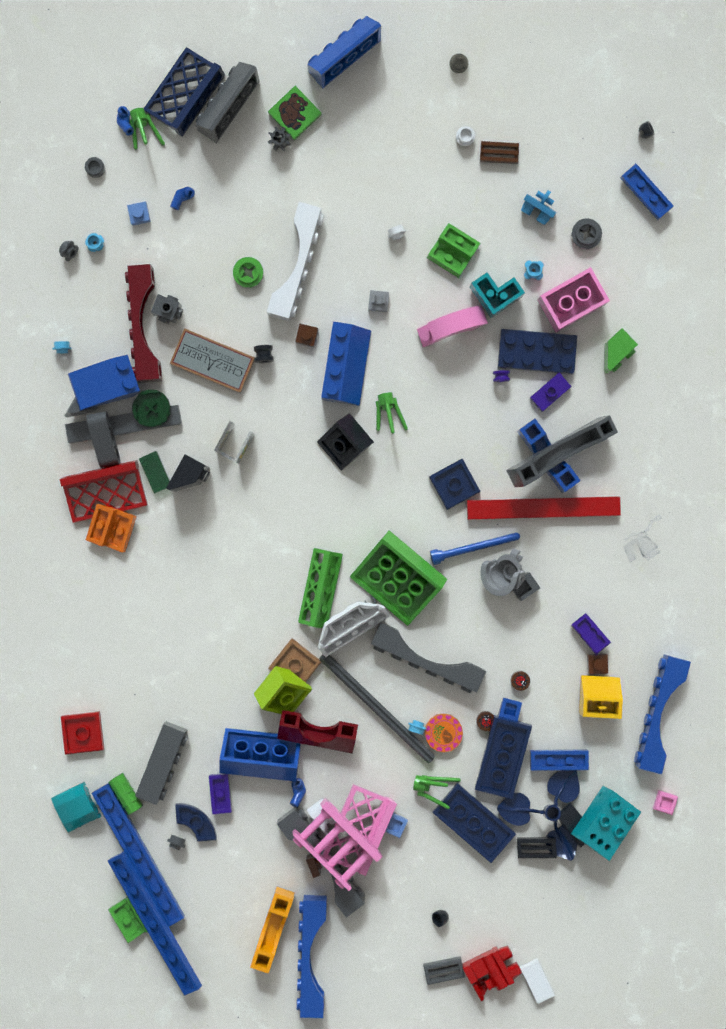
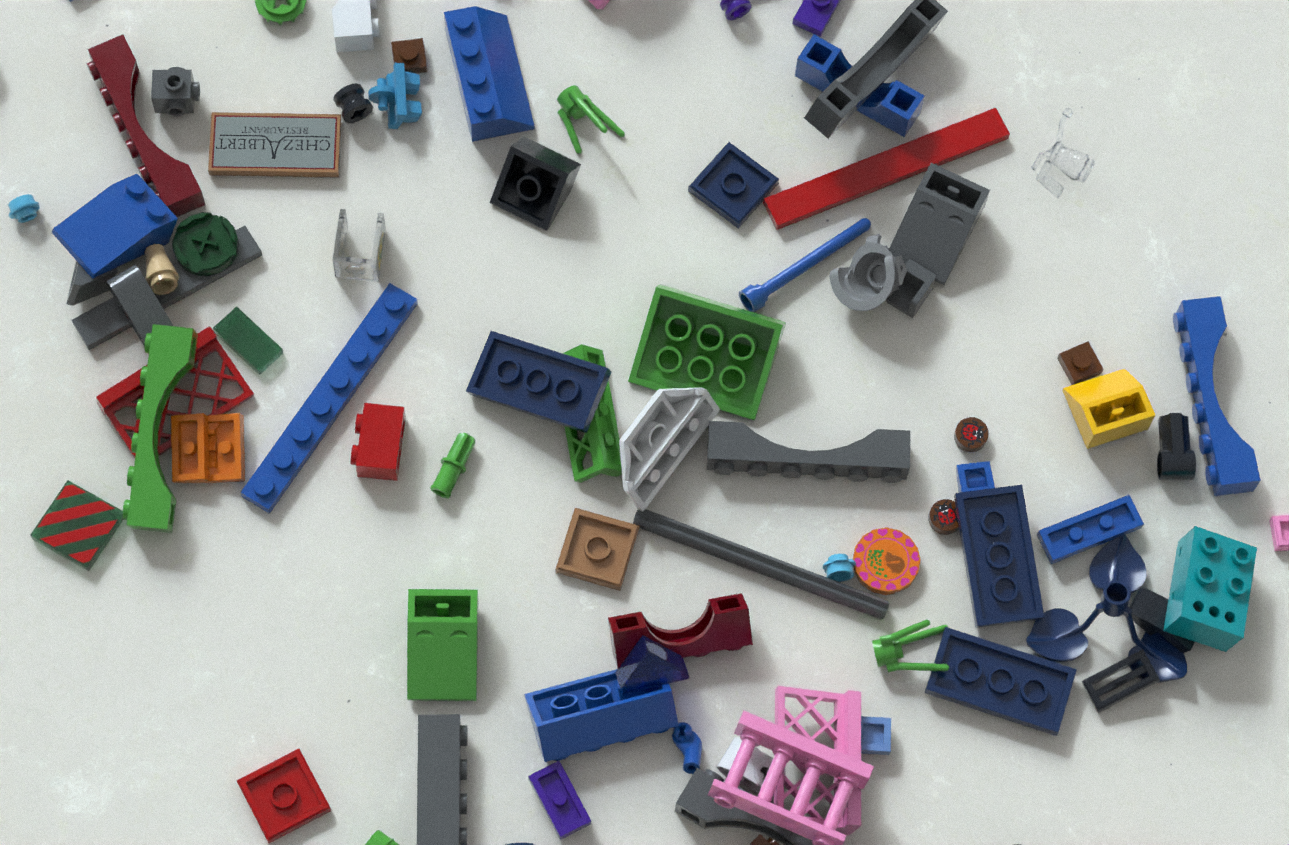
camera: 30 degrees left, 20 degrees down
medium azure plate [85,233,104,252] -> none
black slope [166,454,211,492] -> none
lime slope [254,666,312,714] -> none
dark purple plate [571,613,611,655] -> none
none -> tile [30,480,123,571]
none -> bright green arch [123,324,198,533]
none -> tan cone [144,244,179,295]
none -> blue plate [240,283,418,514]
none -> red brick [350,403,406,481]
none -> dark azure hips [368,62,422,130]
none -> bright green slope [407,589,479,701]
none -> bright green axle [430,433,476,498]
none -> dark blue plate [466,331,612,433]
none -> clear blue slope [615,635,689,695]
none -> dark grey slope [889,163,990,285]
none -> black piece [1157,413,1196,480]

